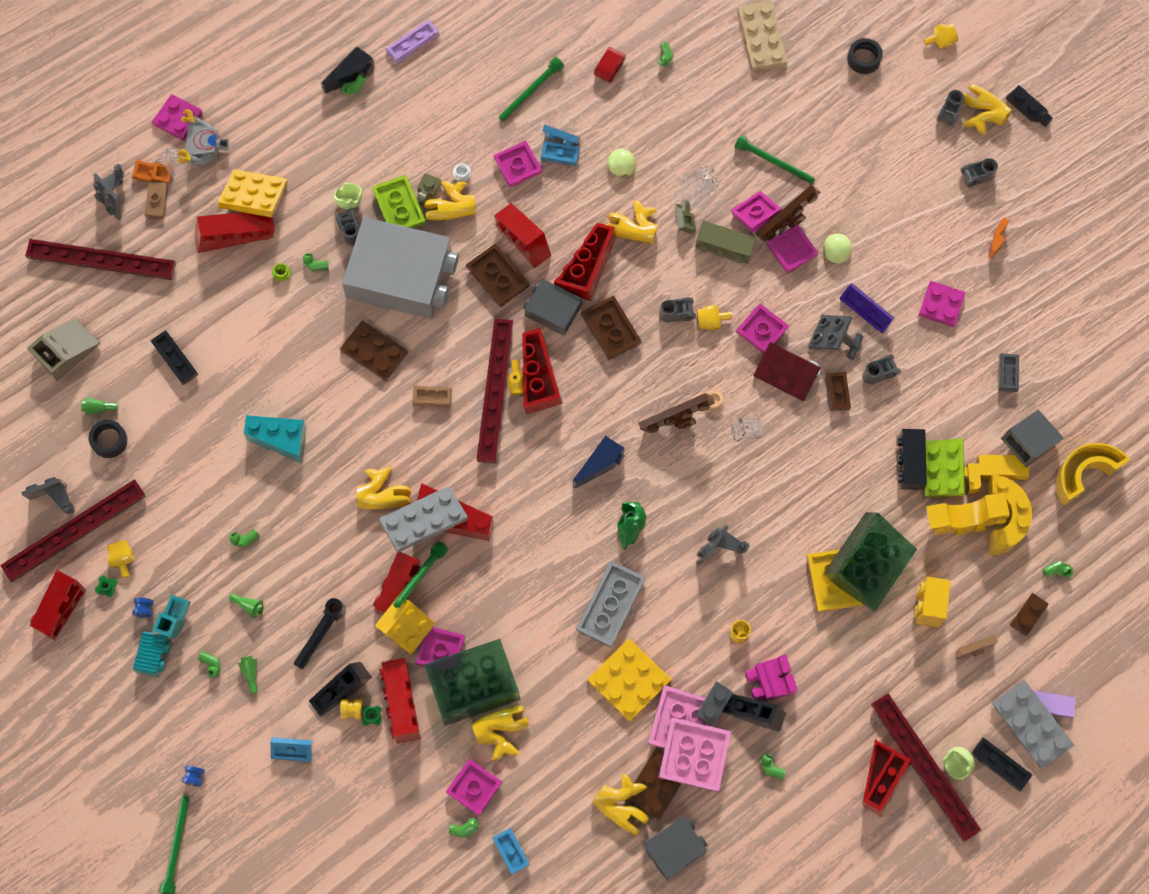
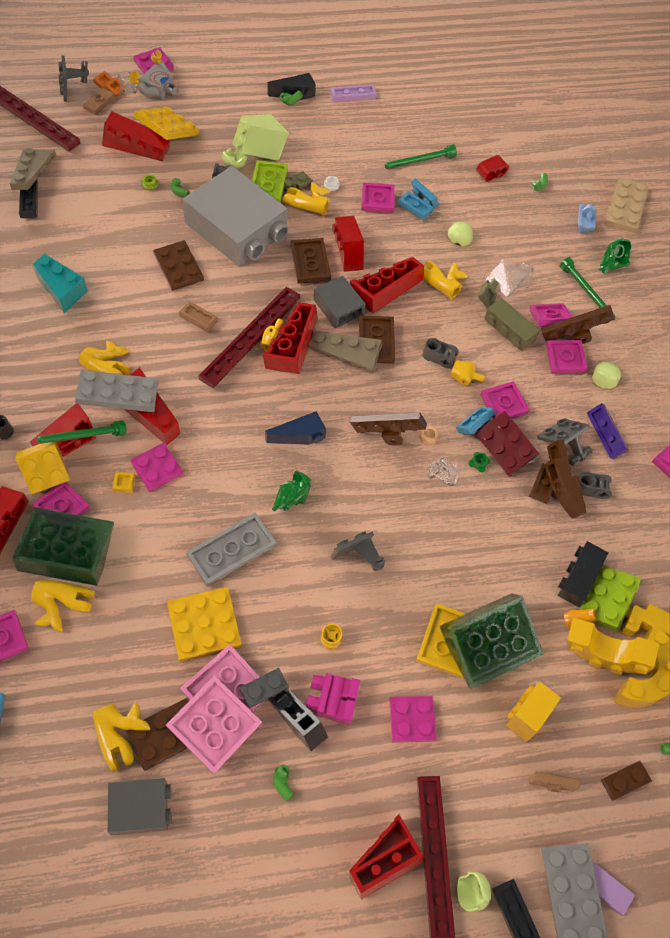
camera: 25 degrees right, 10 degrees down
none -> dark tan wing [10,148,56,190]
none -> yellow tile [112,472,135,493]
none -> dark pink plate [130,443,183,492]
none -> yellowish green slope [232,114,289,161]
none -> dark tan wing [309,331,382,373]
none -> dark pink plate [389,696,437,743]
none -> dark azure plate [456,407,495,435]
none -> green plate [468,452,491,472]
none -> reddish brown slope [544,440,586,518]
none -> light orange cone [564,608,597,629]
none -> light blue hips [578,204,597,234]
none -> green hair [599,238,631,274]

